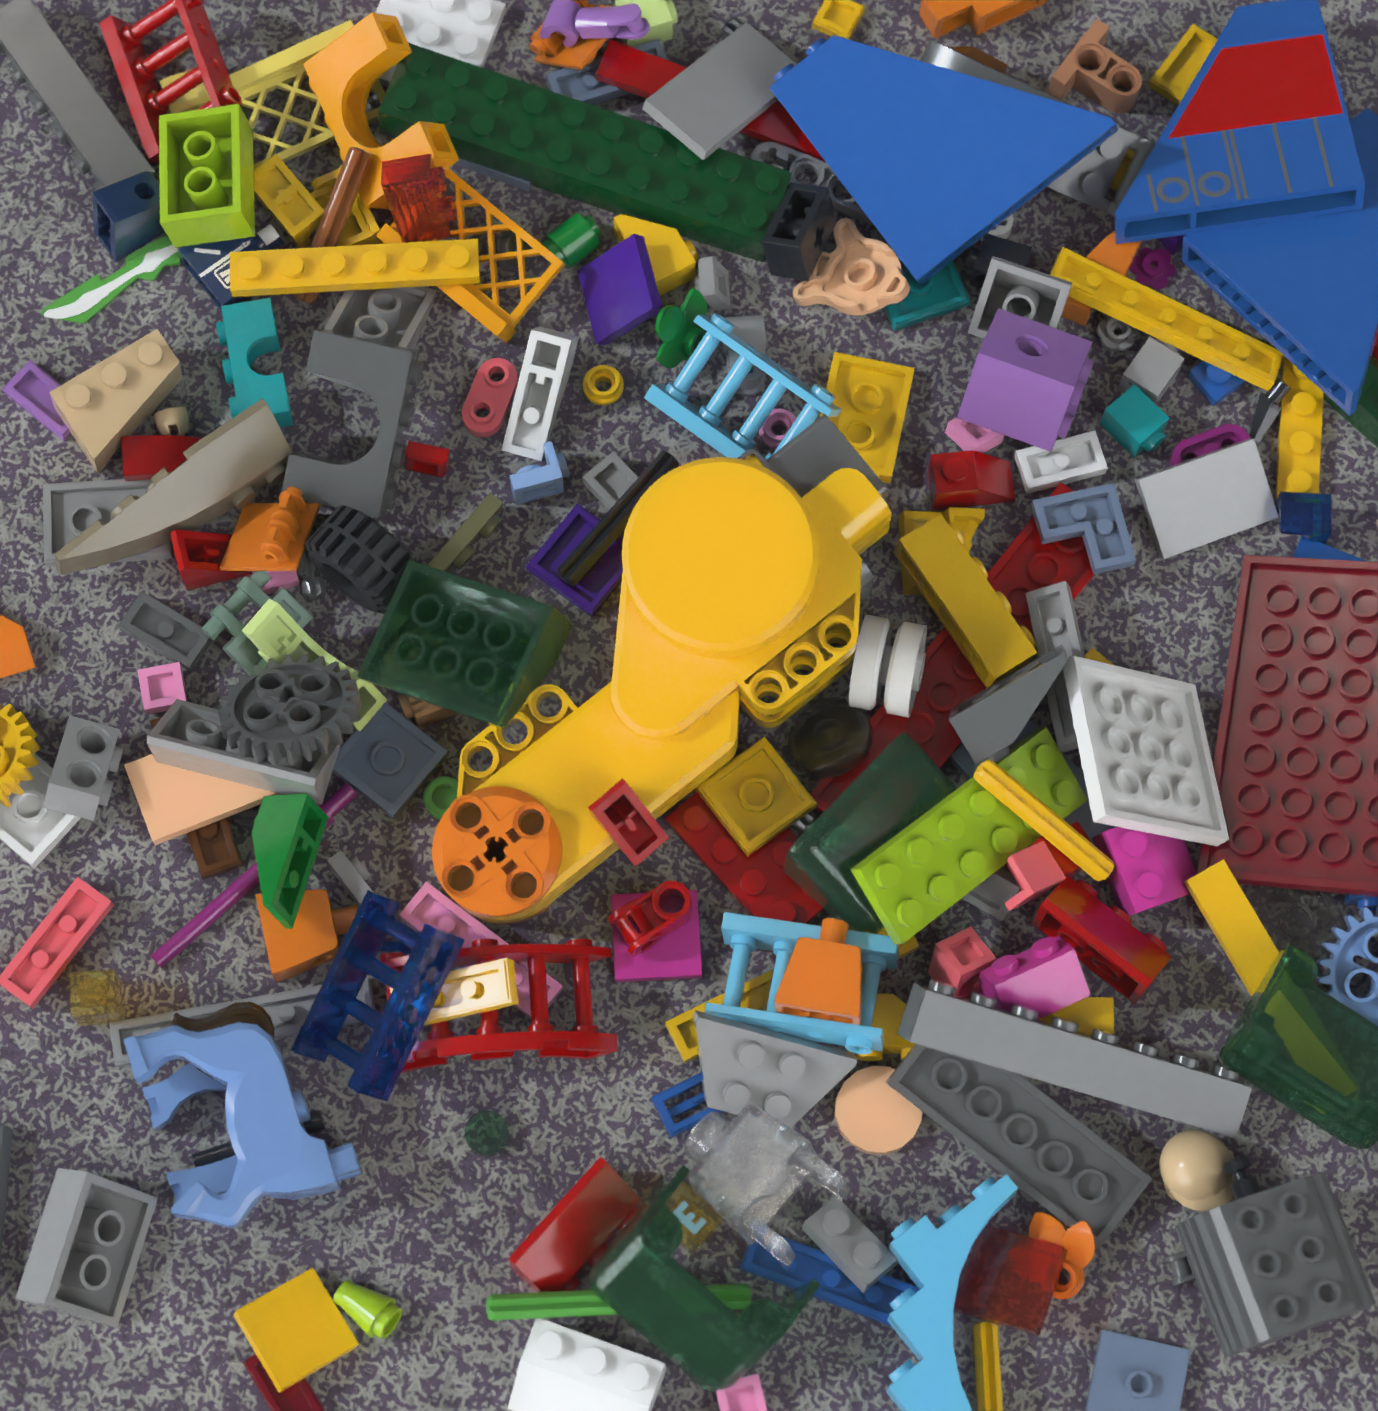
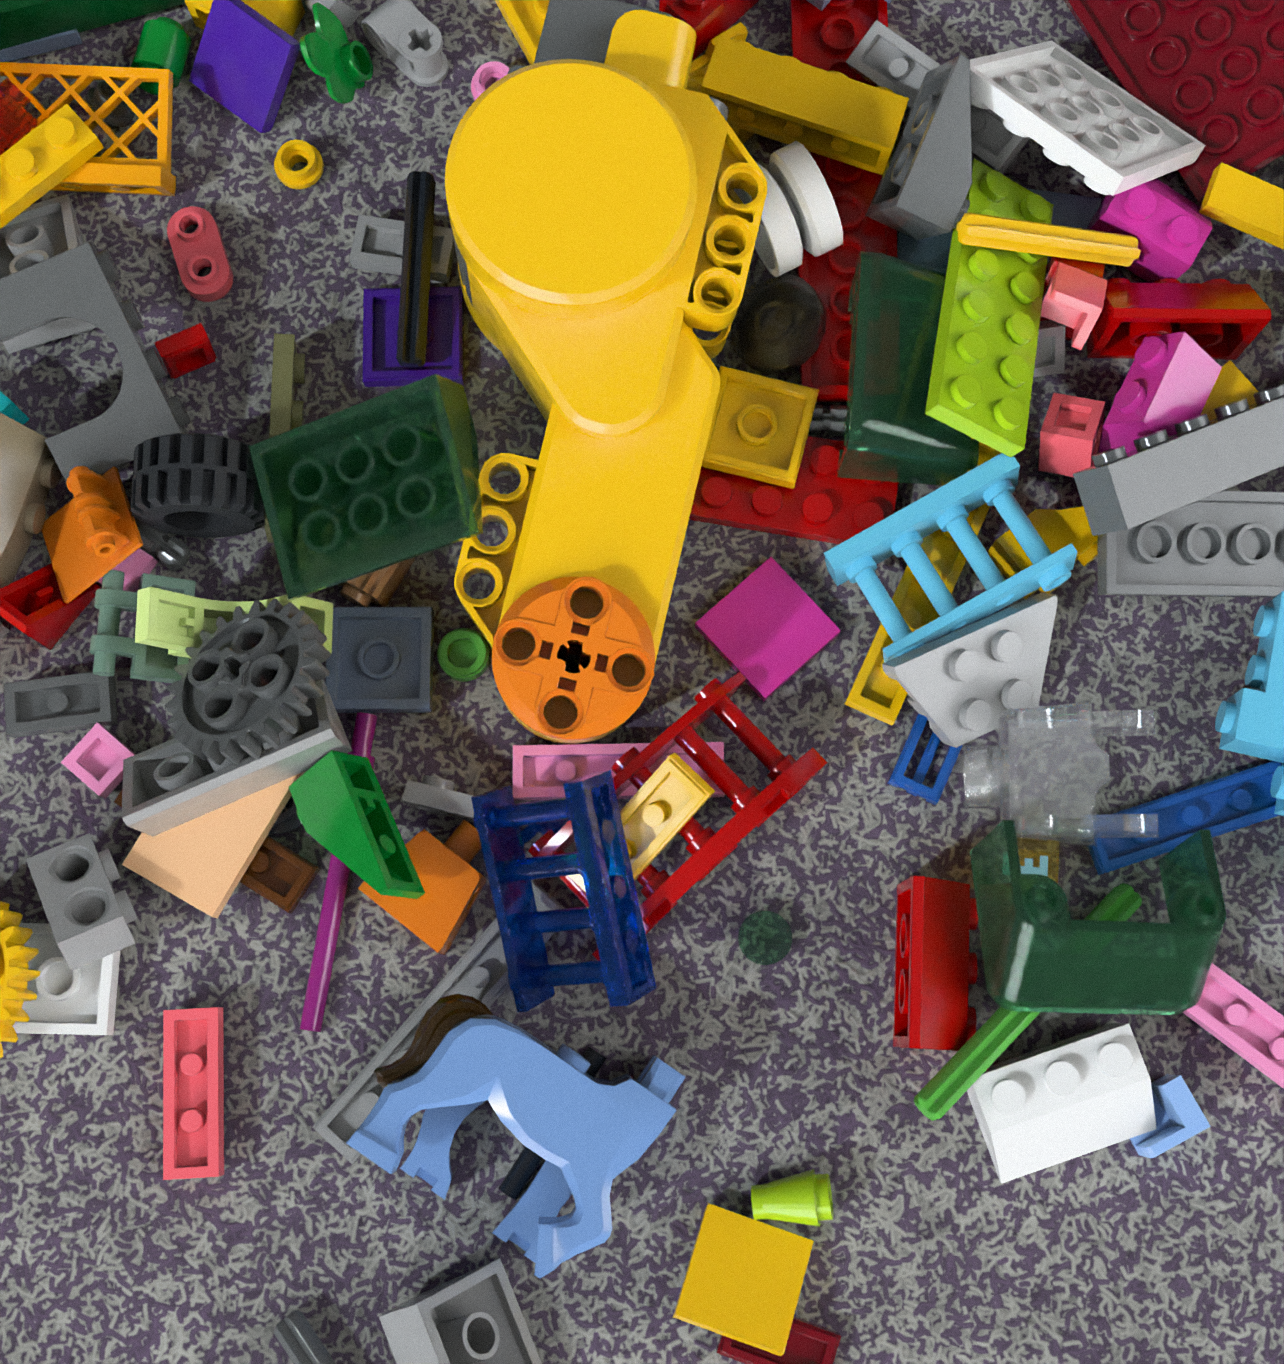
camera: 35 degrees left, 5 degrees up
clear yellow brick [70,969,123,1026] -> none
white slope [502,326,579,461] -> none
light blue bracket [510,441,569,505] -> none
red slope [588,778,669,867] -> none
red piece [607,881,692,957] -> none
medium azure fence [644,313,842,460] -> none
orange torso [774,918,862,1025] -> none
light grey plate [802,1196,898,1293] -> none
light nougat tile [834,1066,922,1155] -> none

